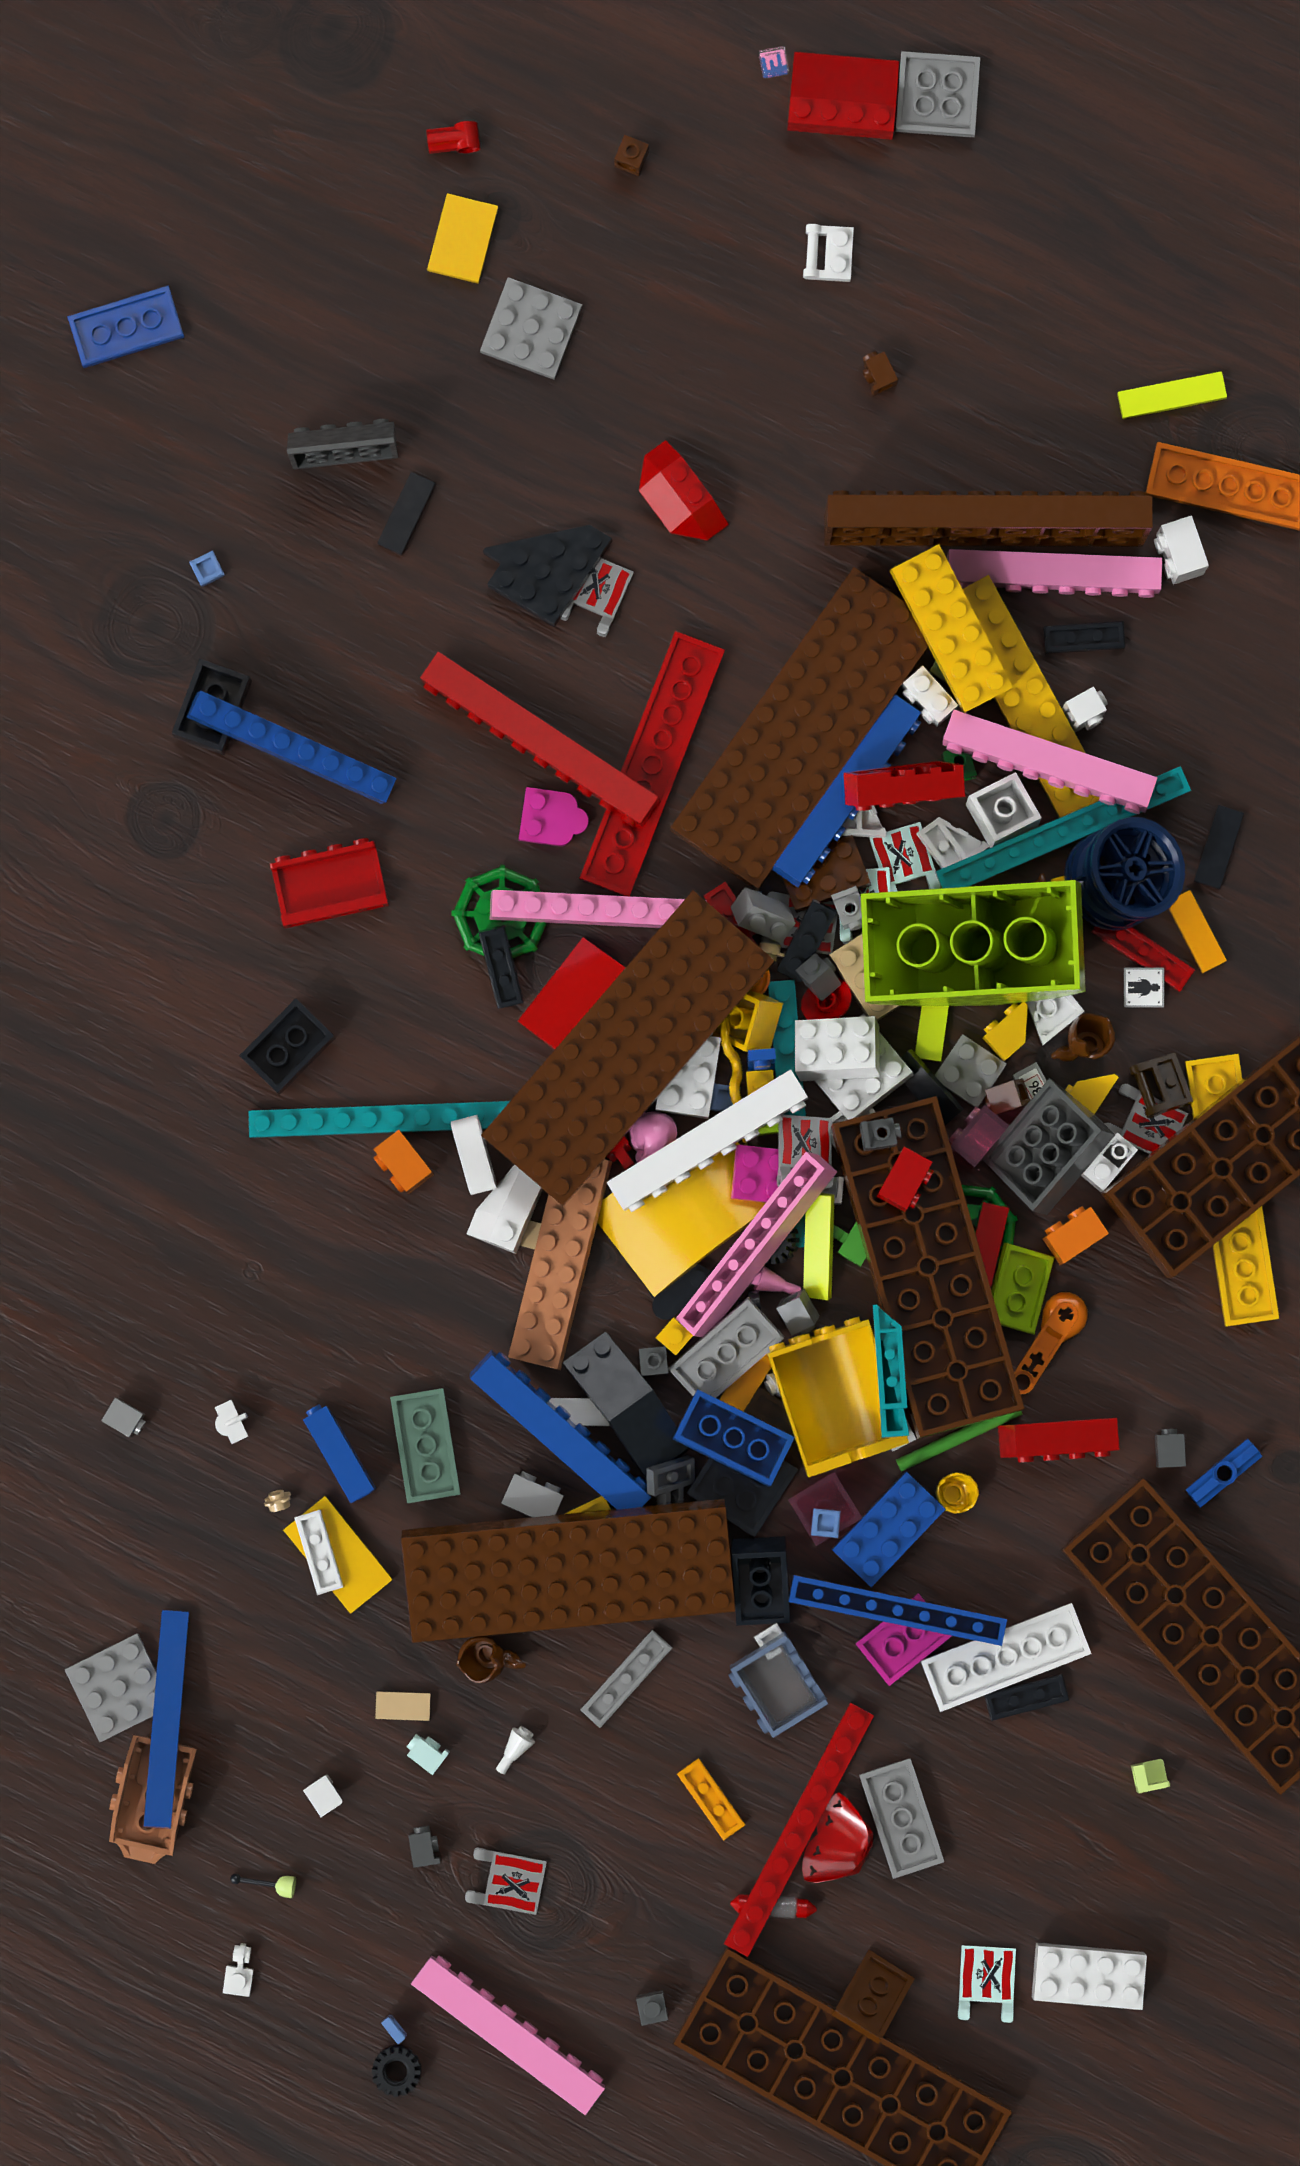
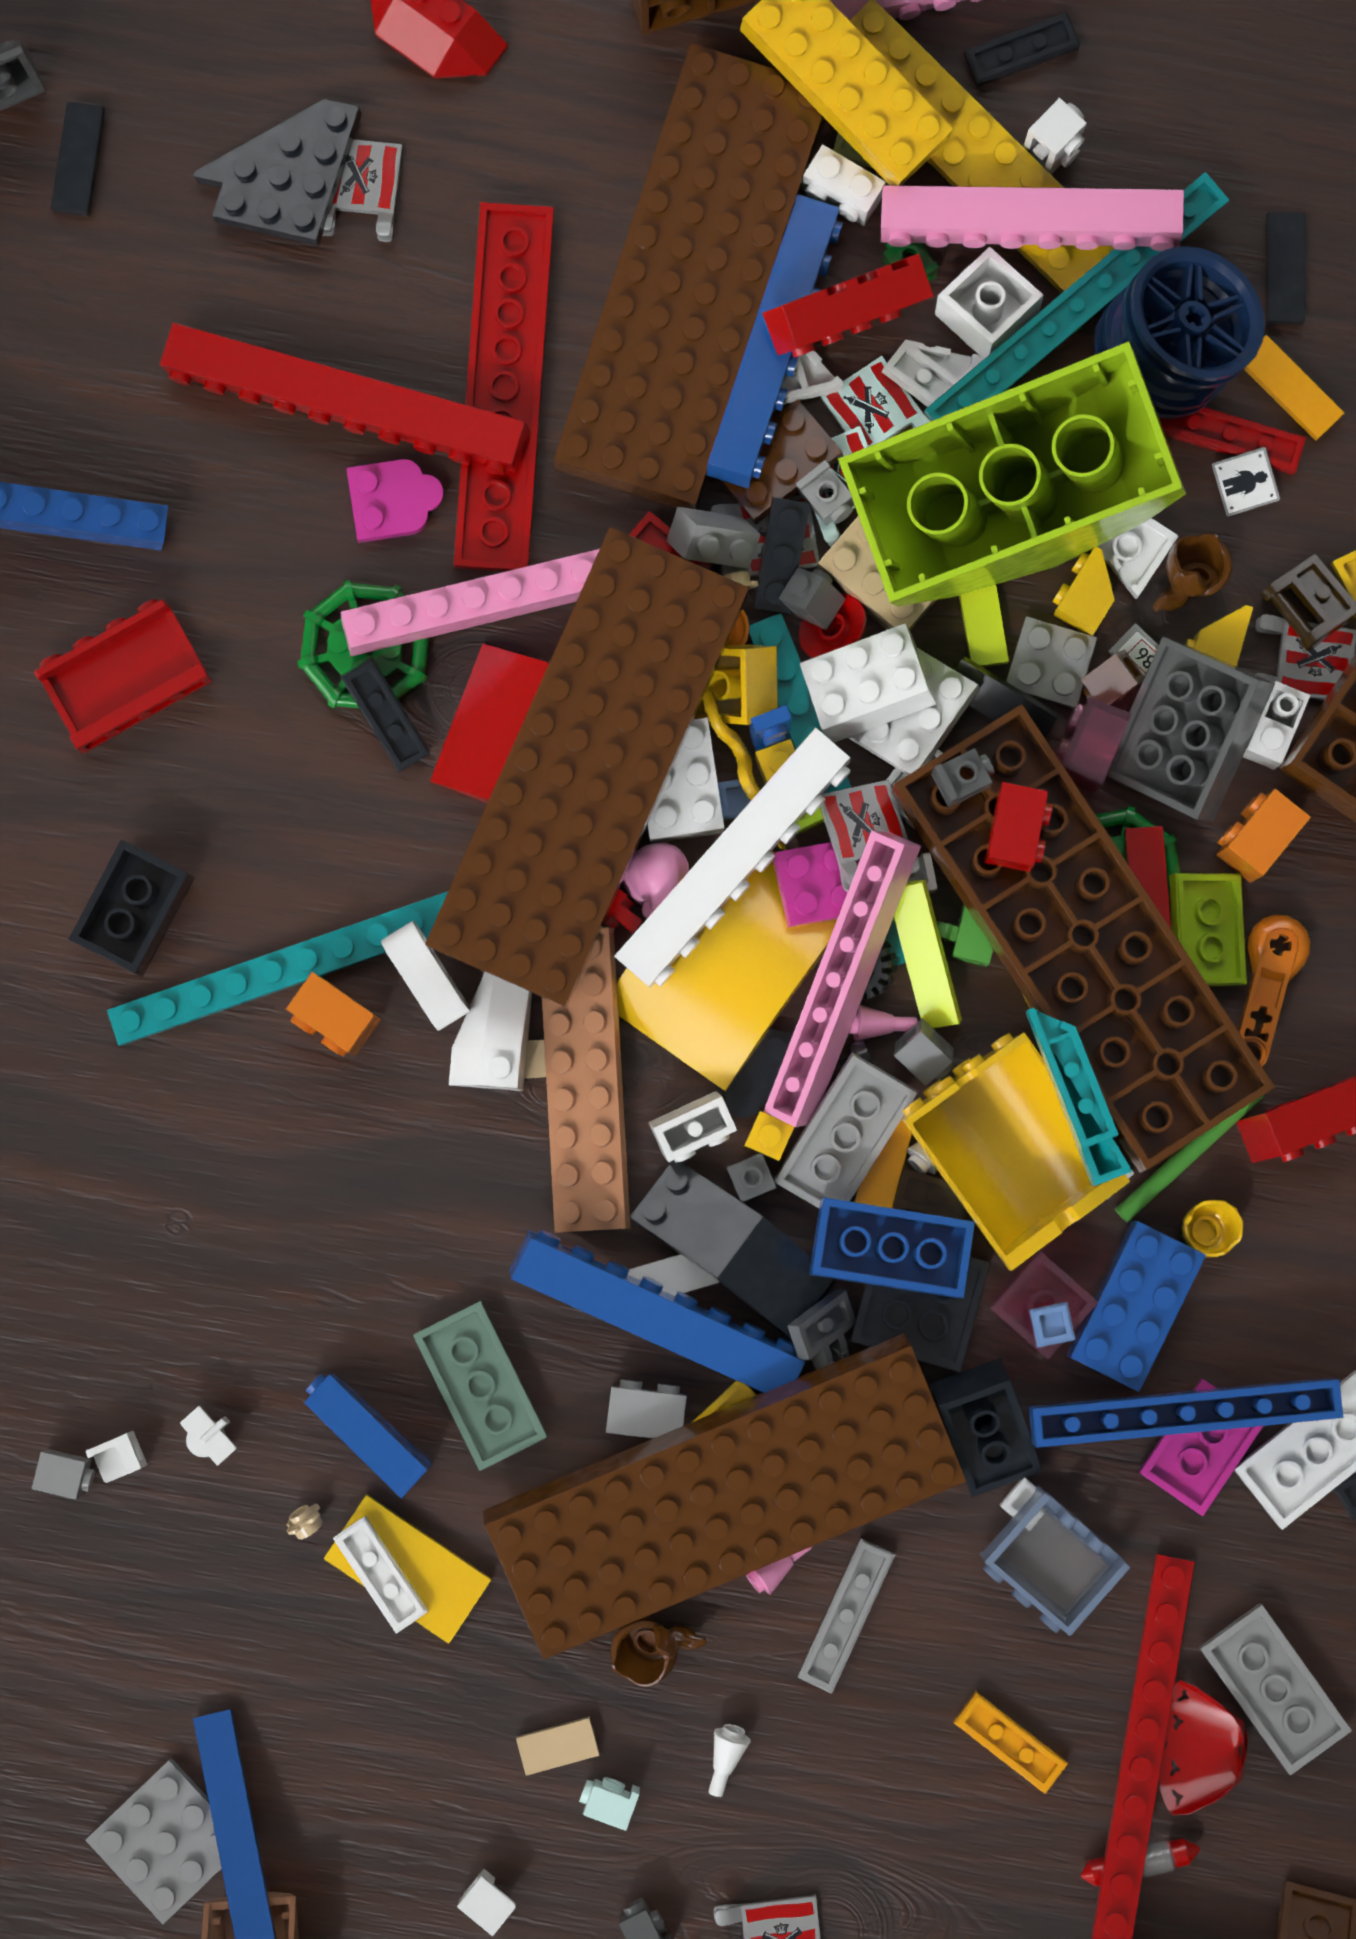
camera: 15 degrees left, 0 degrees up
none -> white panel [85,1431,147,1483]
none -> white brick [648,1091,737,1162]
none -> bright pink cone [746,1547,812,1595]

